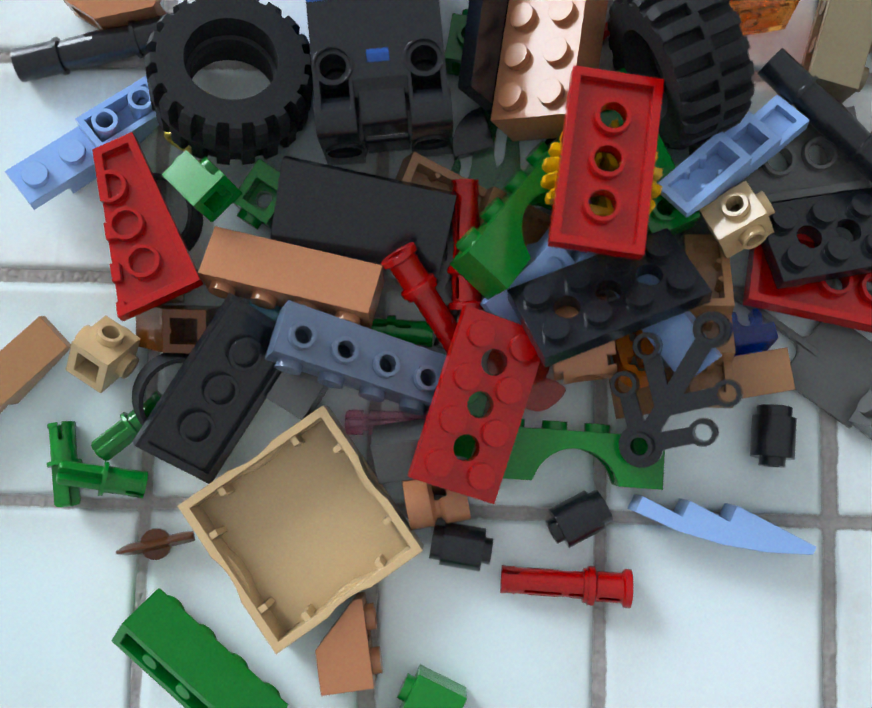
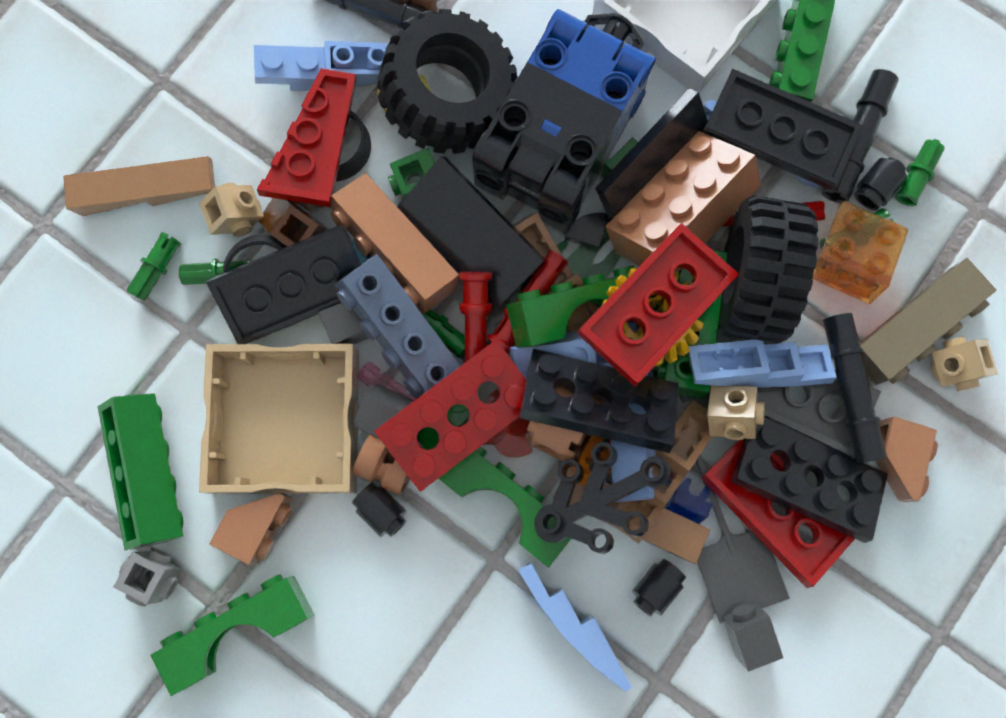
camera: 35 degrees right, 5 degrees down
green axle [56,460,148,499] -> none
reddish brown piece [115,528,195,560] -> none
brick [161,150,242,223] -> none
red pin [500,565,634,609] -> none
black brick [545,490,613,548] -> none

